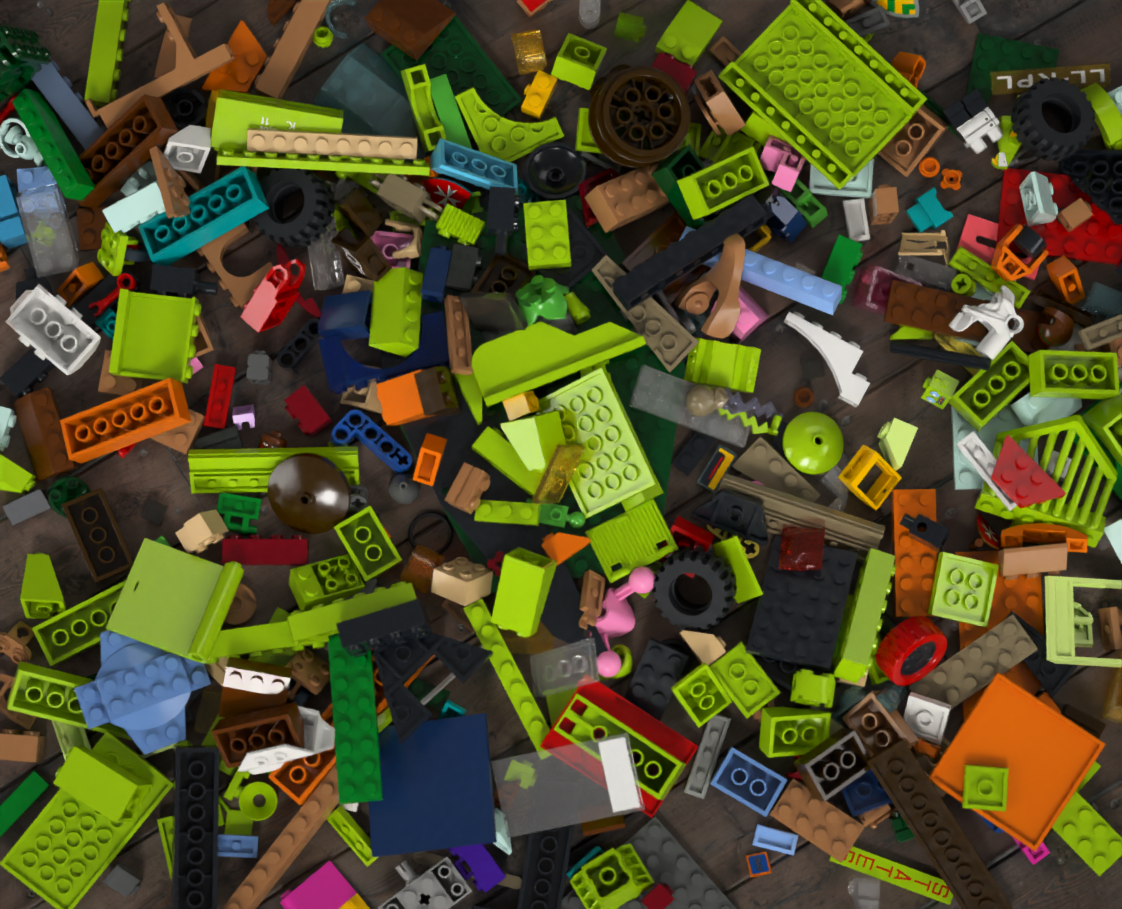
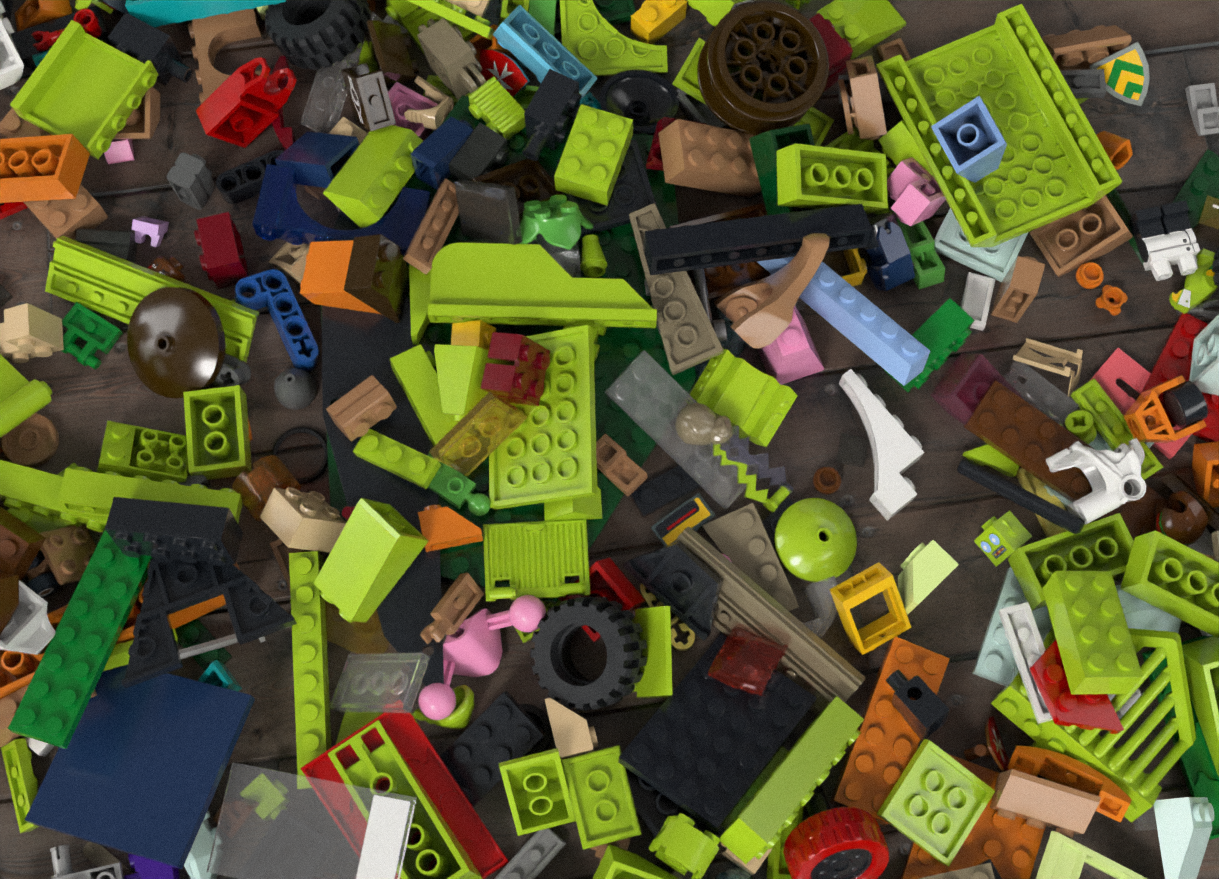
camera: 25 degrees right, 10 degrees down
red plate [204,364,236,429] -> none
dark red brick [222,535,309,566] -> none
orange slope [413,433,447,486] -> none
teal piece [905,187,953,233] -> none
none -> dark red piece [481,332,550,406]
none -> medium nougat slope [596,434,648,497]
none -> medium blue slope [931,96,1007,183]
none -> lime brick [1042,571,1143,694]

